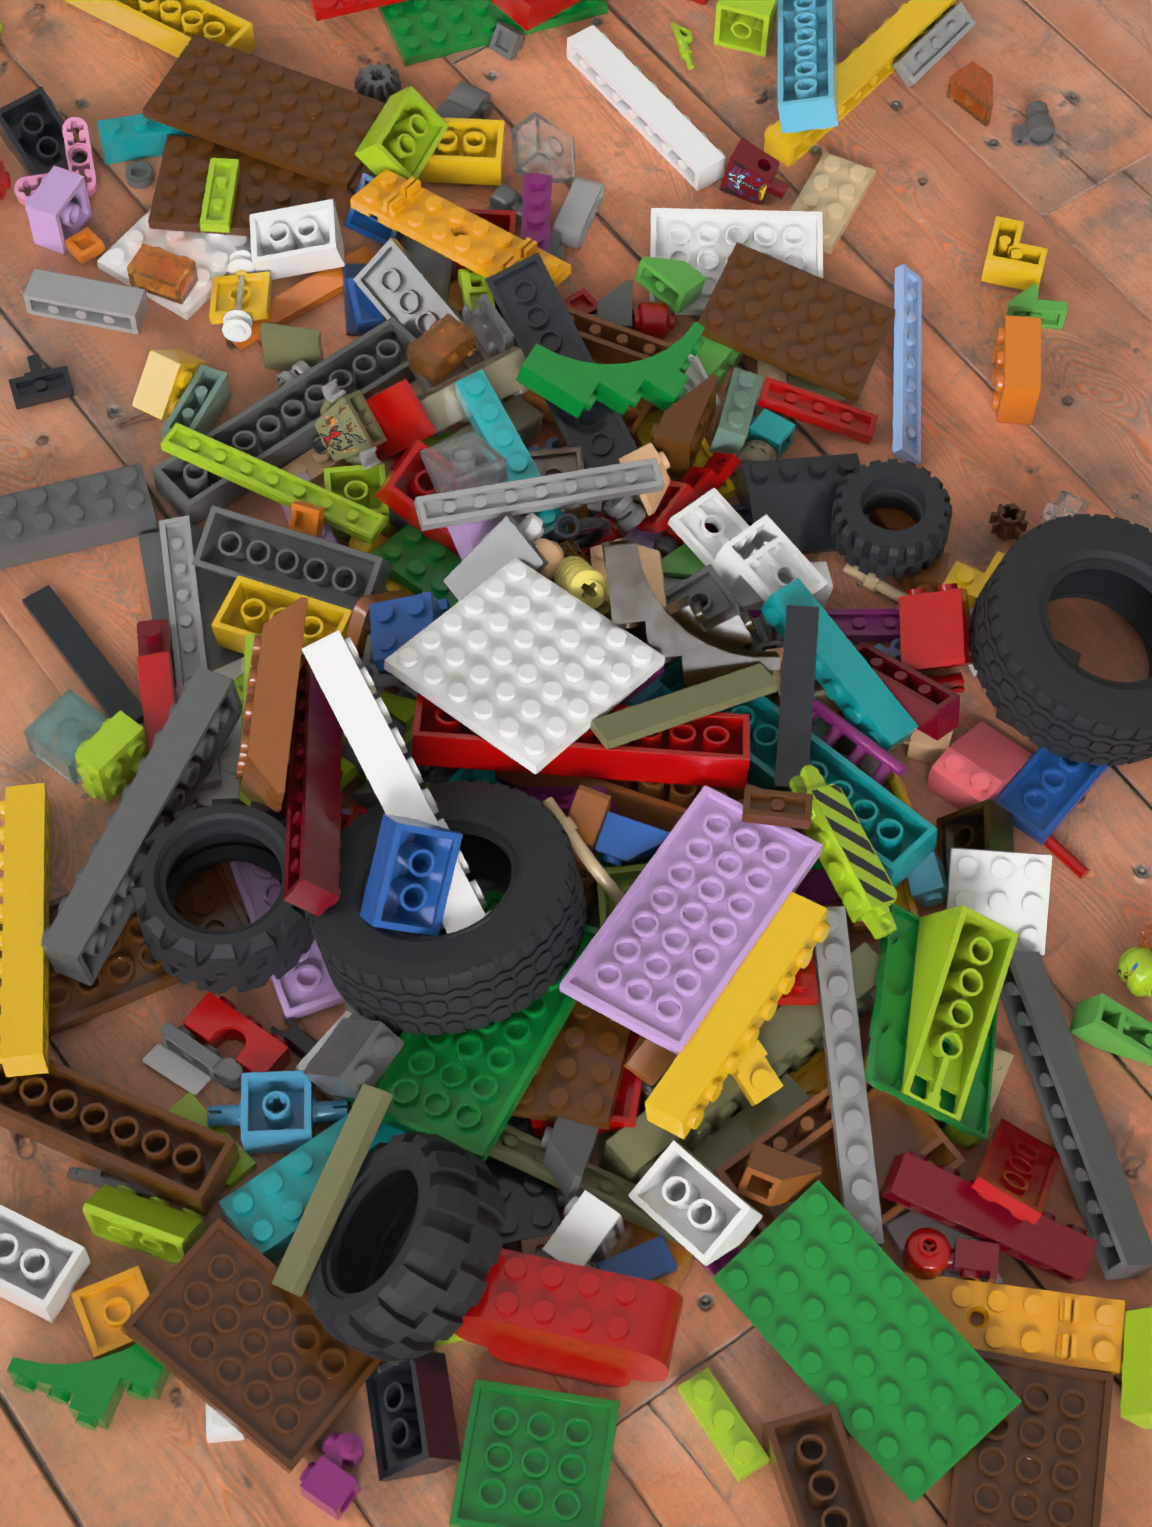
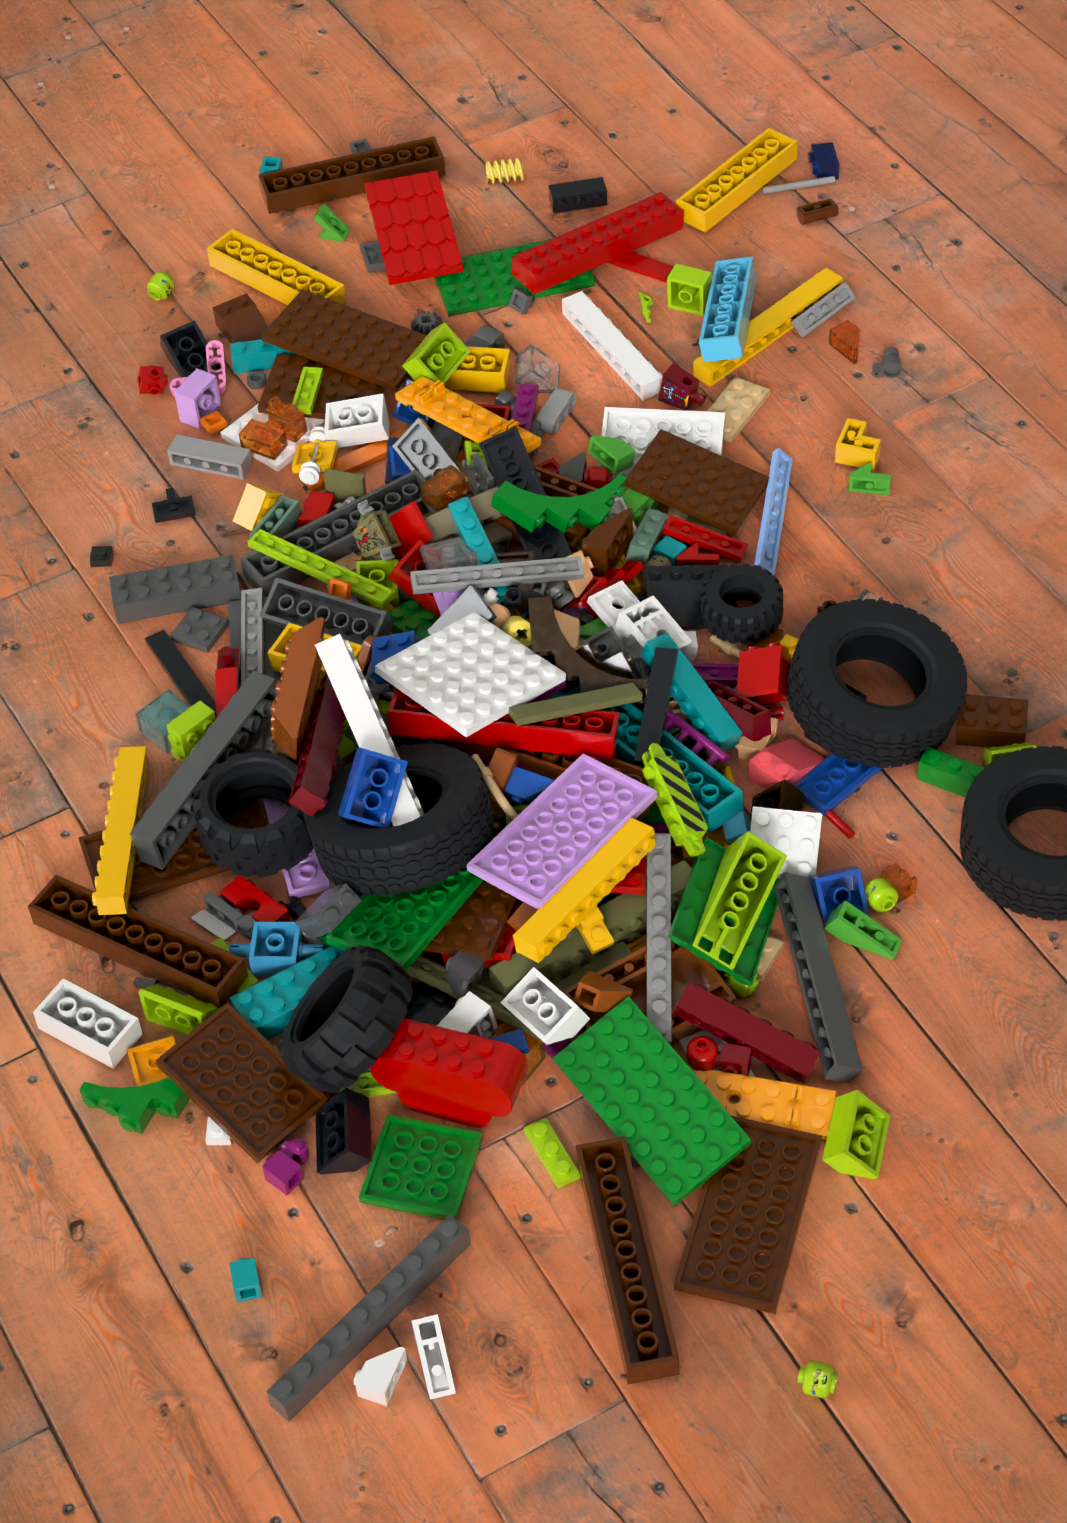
camera: 10 degrees right, 10 degrees down
olive tile [271,1083,393,1297] -> none
reddish brown plate [741,787,813,830] -> none
red plate [971,1118,1061,1225] -> none
orange brick [991,315,1041,425] -> none
none -> dark grey plate [171,607,229,653]
none -> reddish brown slope [213,294,268,343]
none -> clear orange hips [264,396,307,443]
none -> red brick [298,491,336,527]
none -> red slope [677,542,719,566]
none -> blue slope [808,865,869,924]

